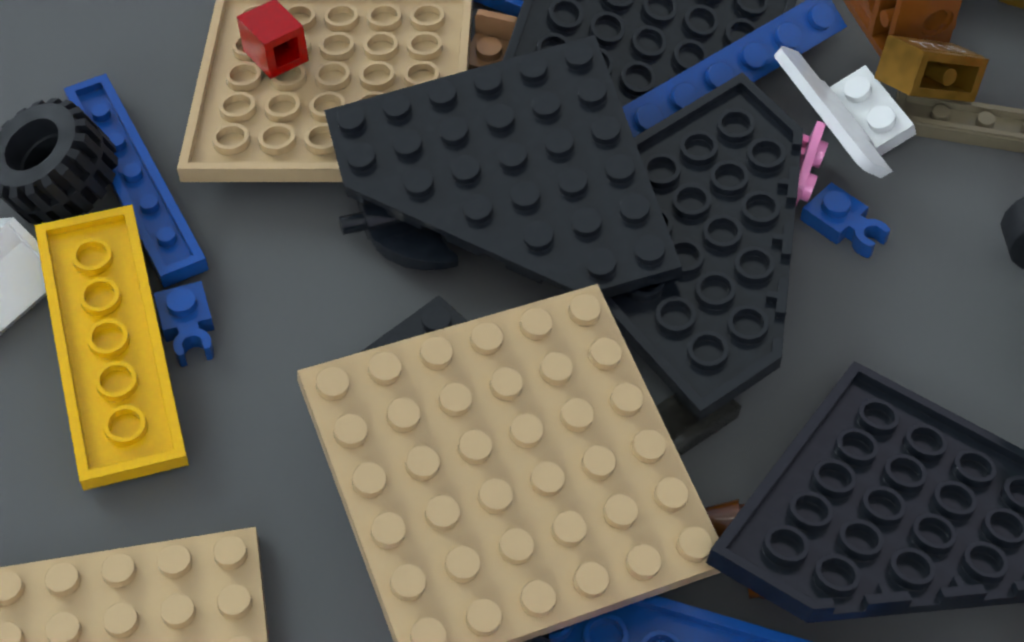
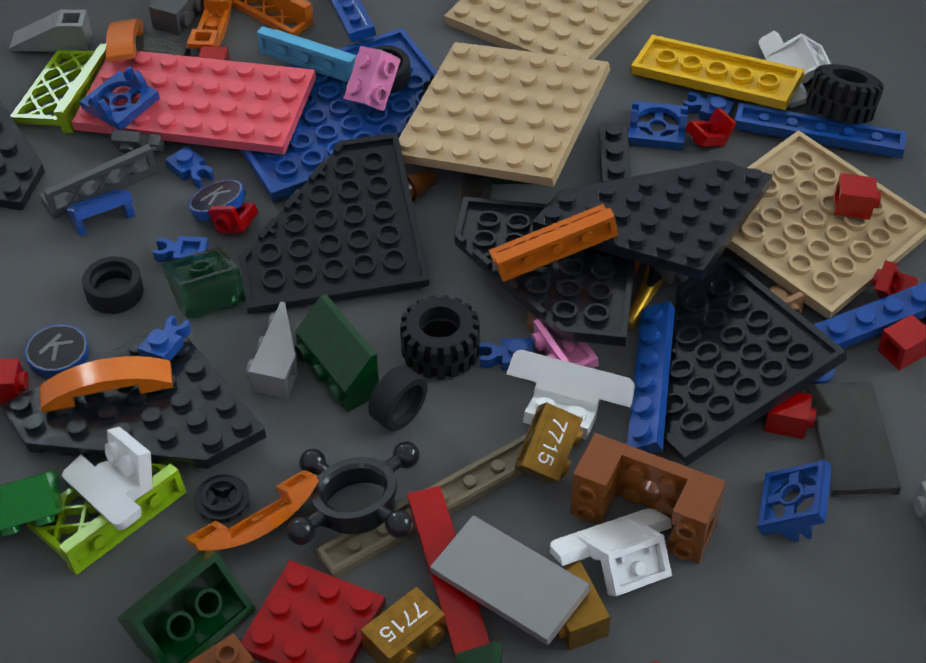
camera: 135 degrees right, 5 degrees down
none -> black tyre [400,295,480,379]
none -> orange fence [489,204,618,282]
none -> blue piece [628,101,688,150]
none -> red bracket [685,108,736,148]

